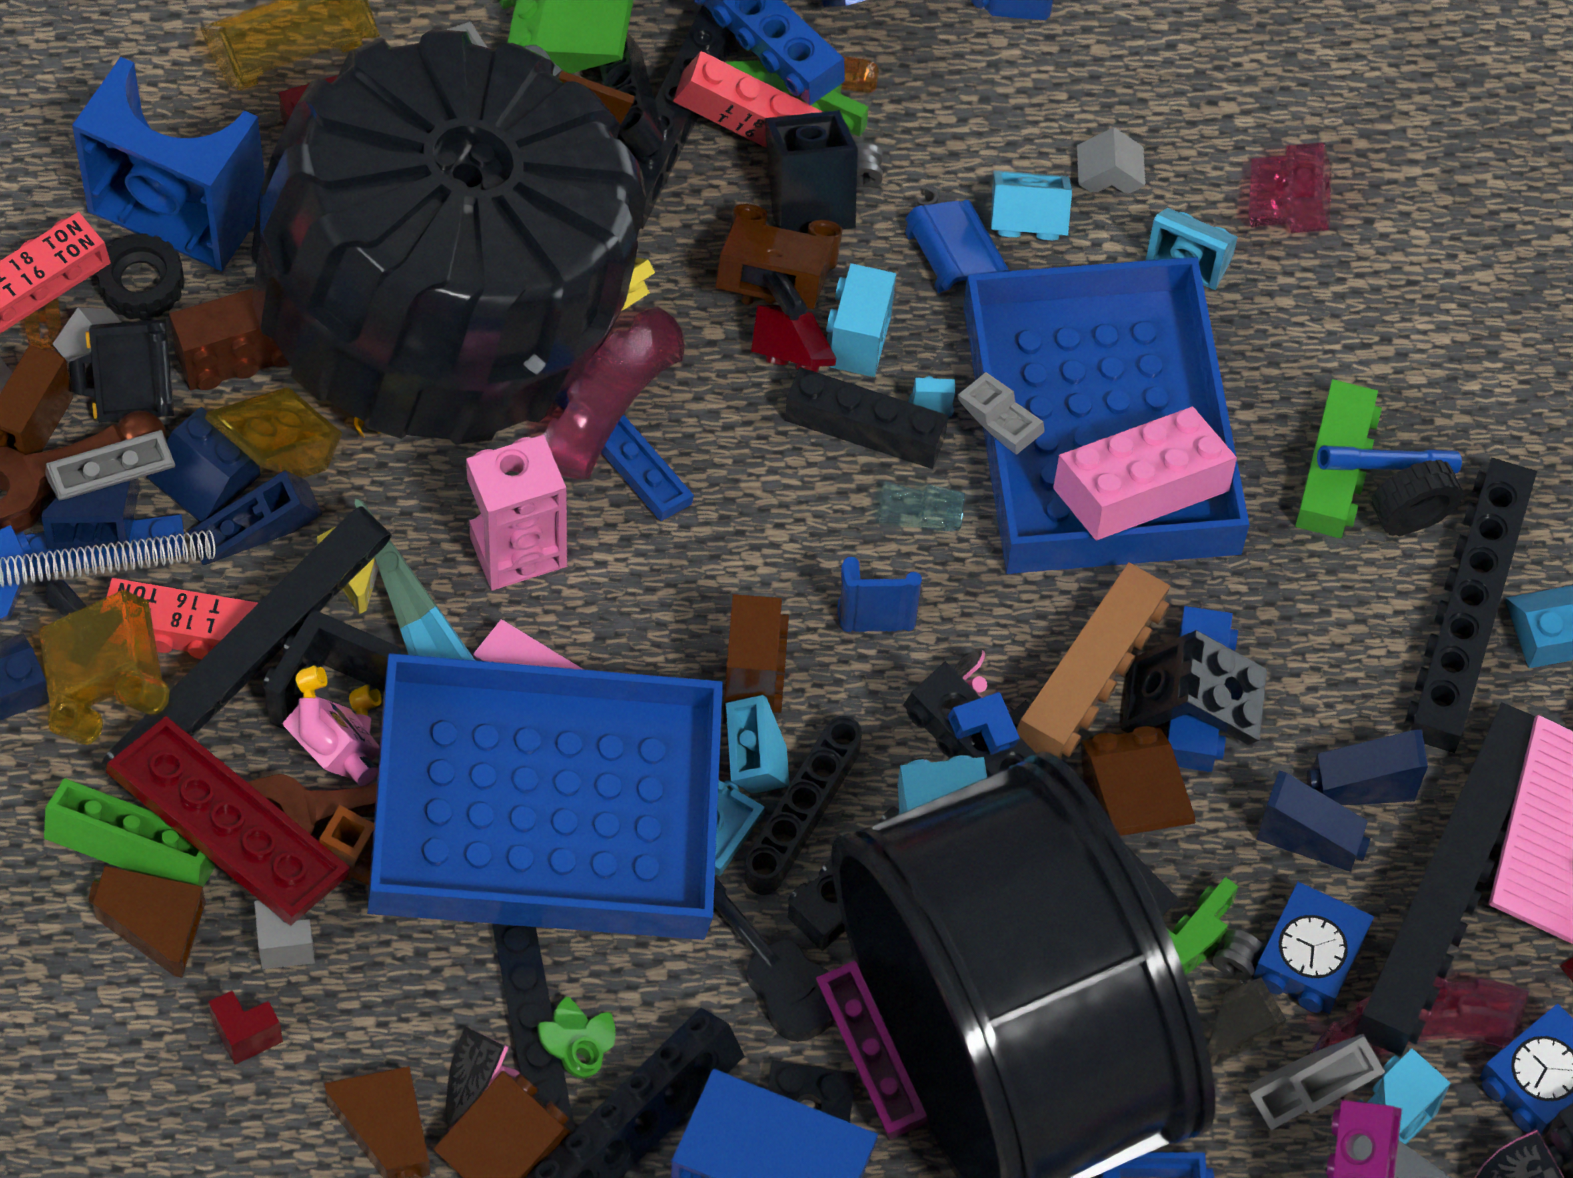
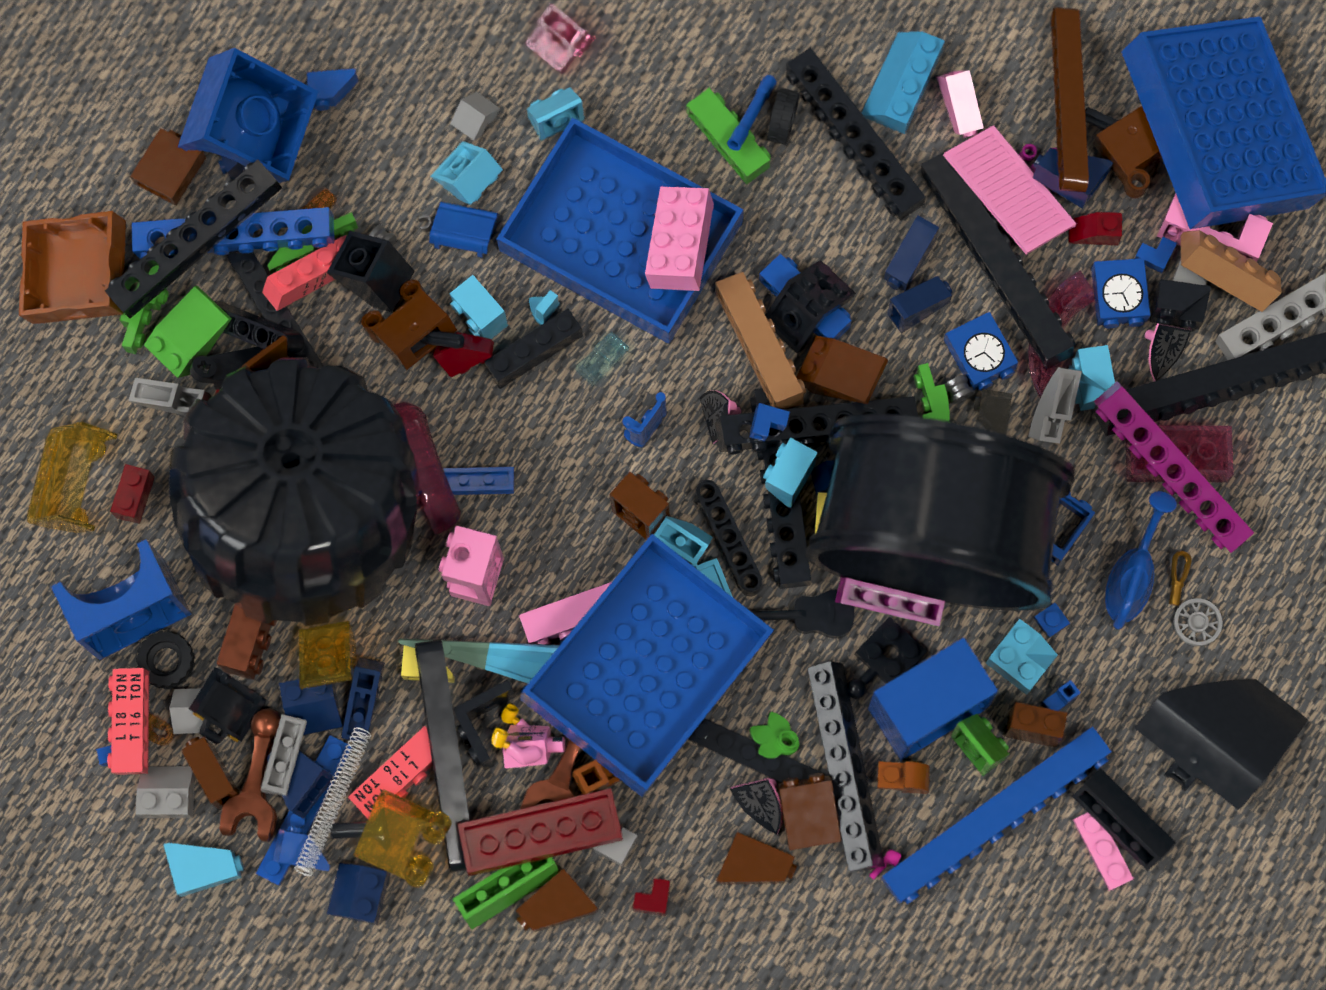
camera: 45 degrees left, 15 degrees up
light grey slope [958,372,1045,455] -> none

